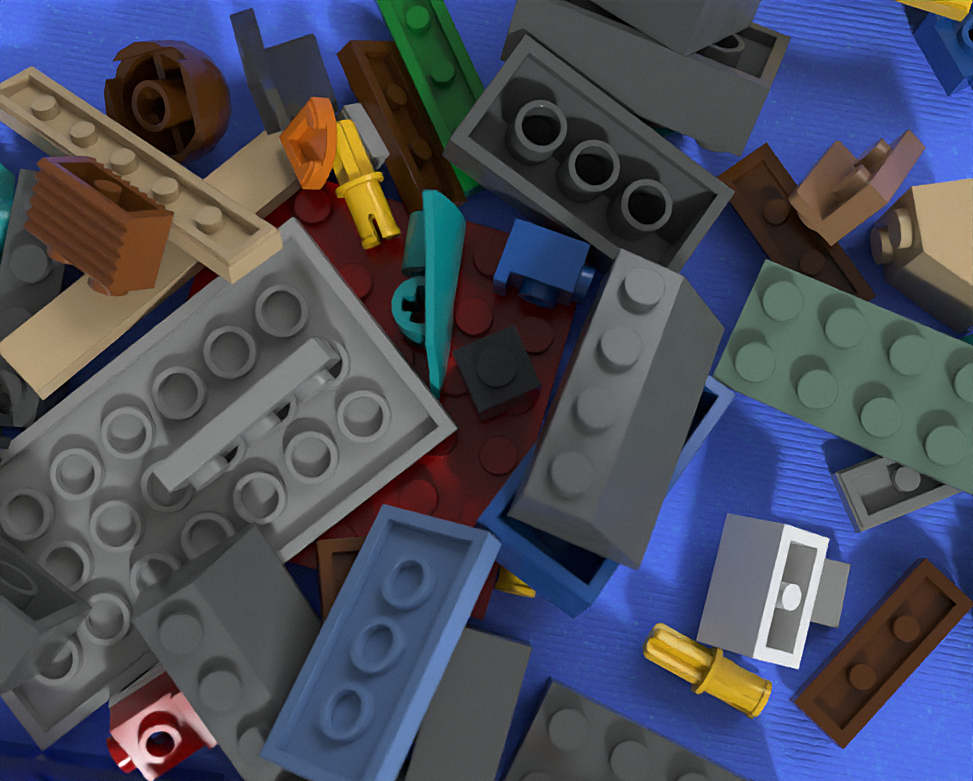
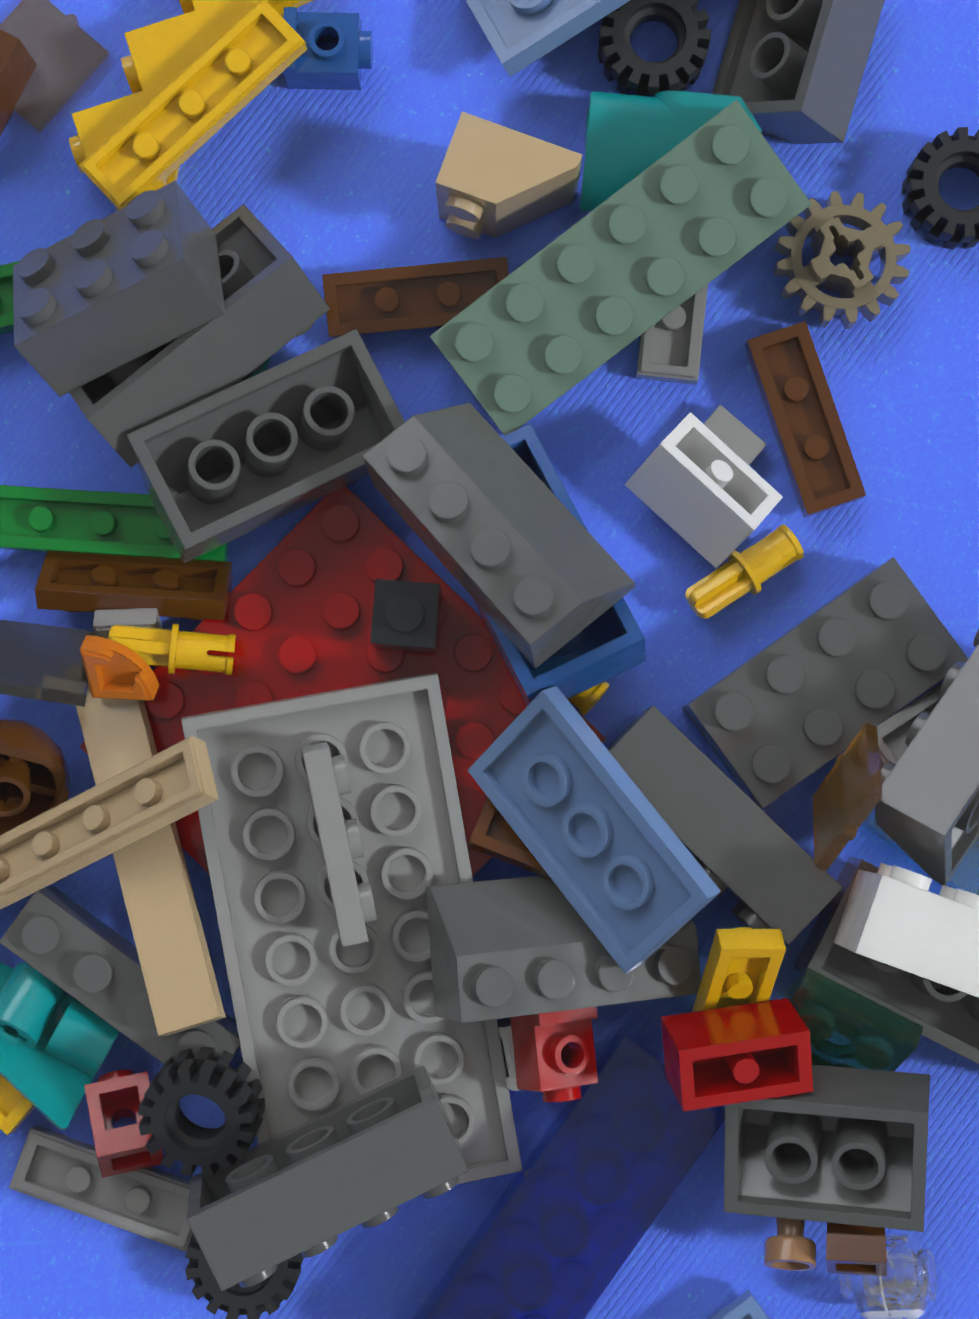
camera: 65 degrees left, 5 degrees up
dark orange brick [23,156,174,296] -> none
teal panel [391,189,466,399] -> none
blue brick [493,218,596,309] -> none
medium nougat bracket [788,129,926,246] -> none

